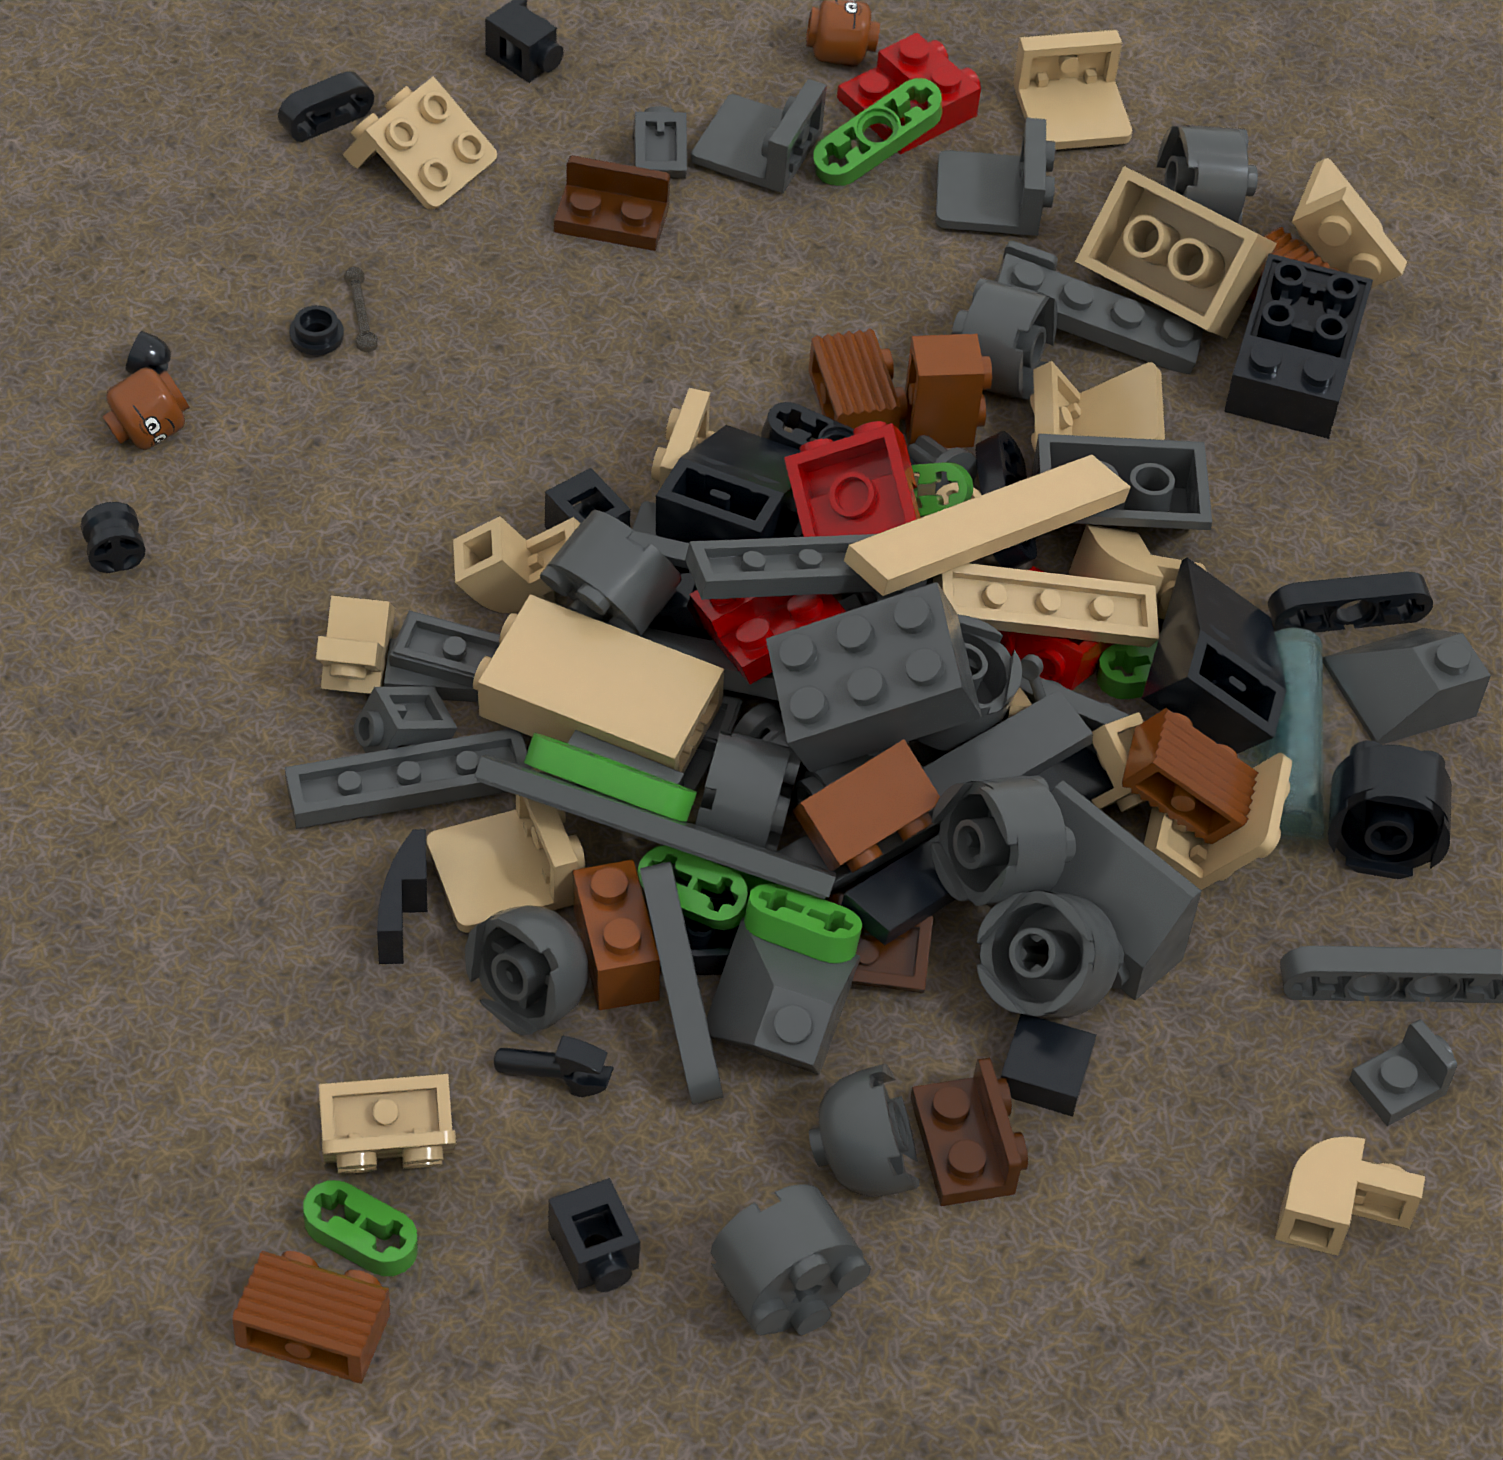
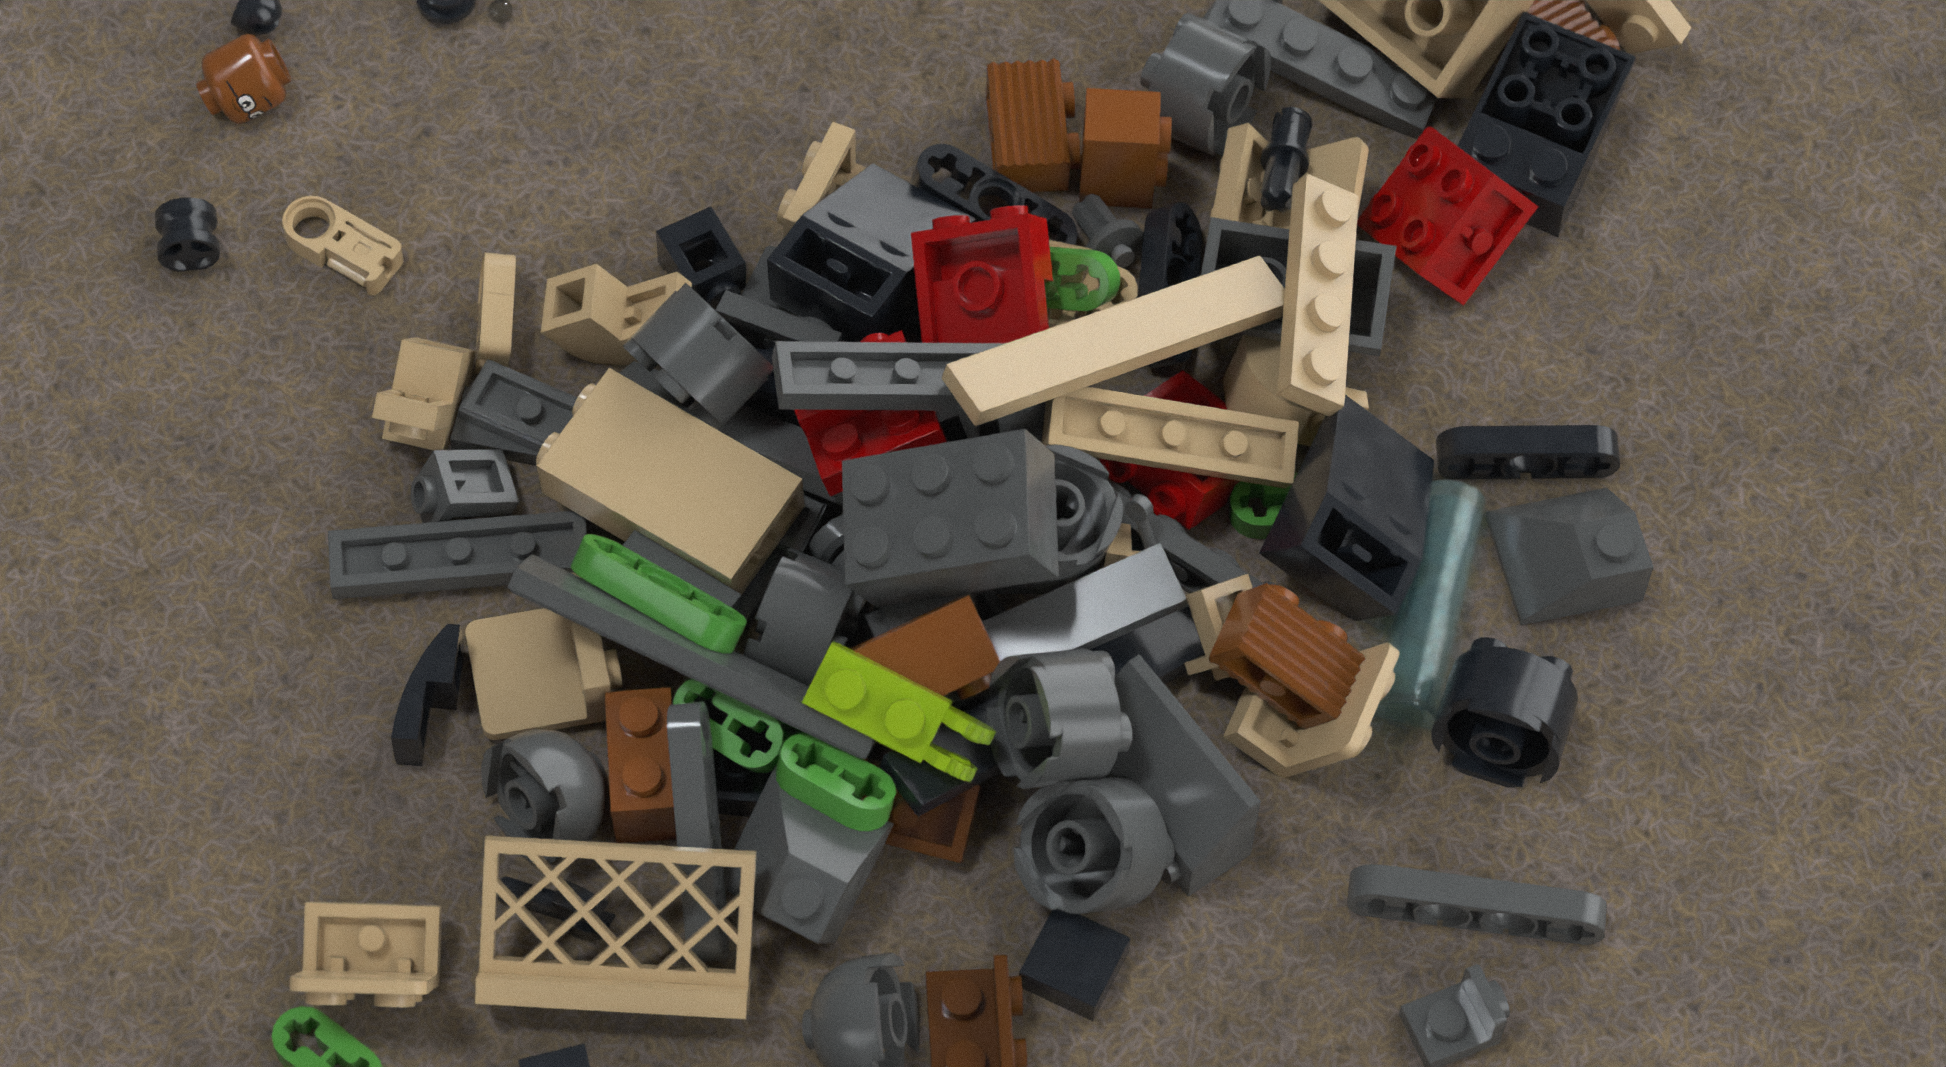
camera: 10 degrees right, 10 degrees up
none -> tan piece [282,196,404,295]
none -> tan piece [474,252,516,374]
none -> tan fence [475,836,756,1019]
none -> lime hinge [802,641,996,782]
none -> black axle [1260,107,1313,213]
none -> tan plate [1277,174,1359,417]
none -> red bracket [1357,126,1539,306]

